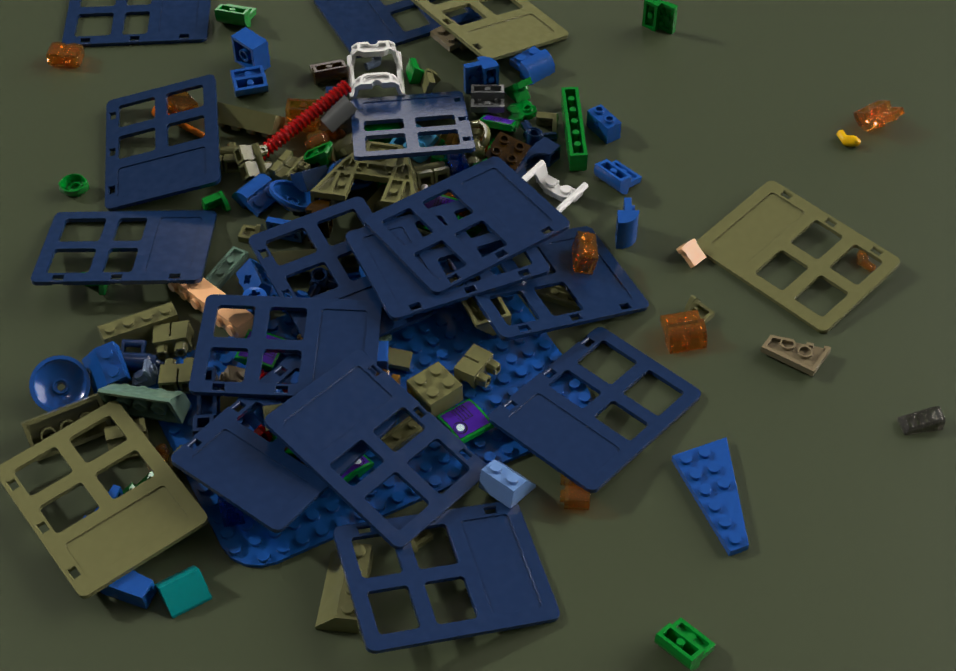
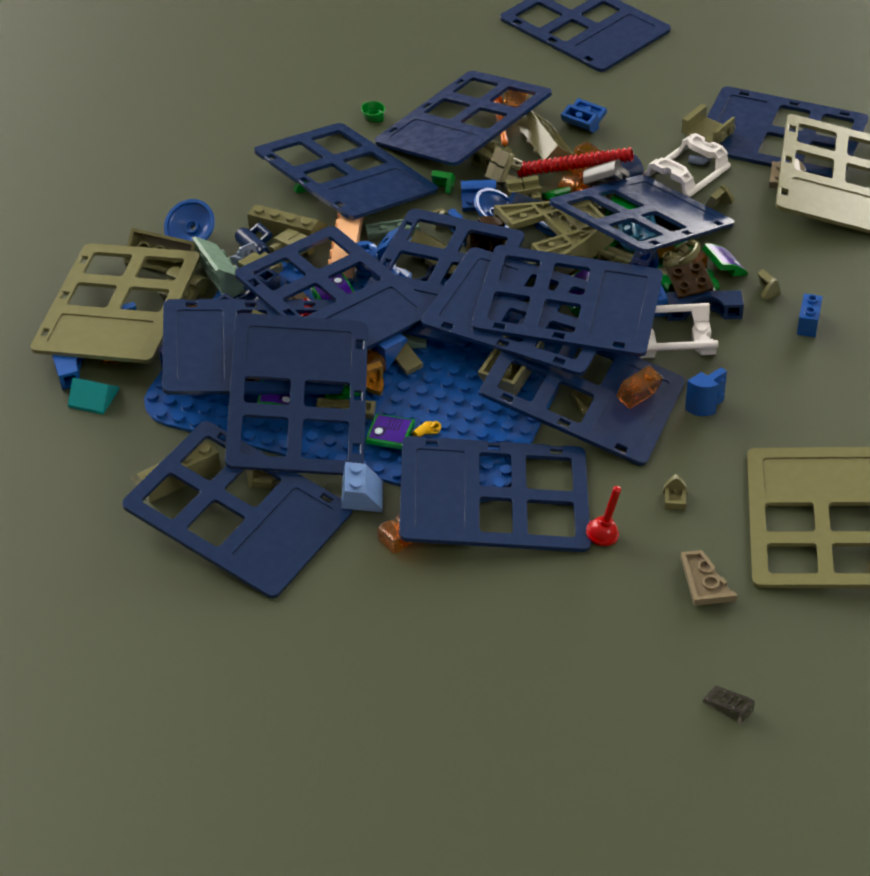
camera: 50 degrees right, 5 degrees down
clear orange brick [46,42,85,68] -> none
blue slope [82,341,132,394] -> none
green brick [215,4,256,27] -> none
blue brick [231,27,271,70] -> none
dark brown brick [310,59,348,85] -> none
green tile [405,58,424,84] -> none
olive brick [407,361,463,417] -> none
olive hips [454,344,501,389] -> none
blue brick [463,56,499,94] -> none
dark grey brick [471,84,504,114] -> none
green slope [504,77,533,103] -> none
green plate [506,100,537,121] -> none
blue brick [509,46,555,85] -> none
dark blue axle [521,120,558,147] -> none
green brick [561,87,588,171] -> none
blue brick [594,159,642,194] -> none
green brick [654,617,716,671] -> none
clear orange brick [660,310,707,354] -> none
blue wing [671,437,749,556] -> none
light nougat tile [676,238,706,268] -> none
none -> yellow arm [412,421,442,437]
none -> red piece [586,486,621,546]
none -> olive panel [681,103,736,144]

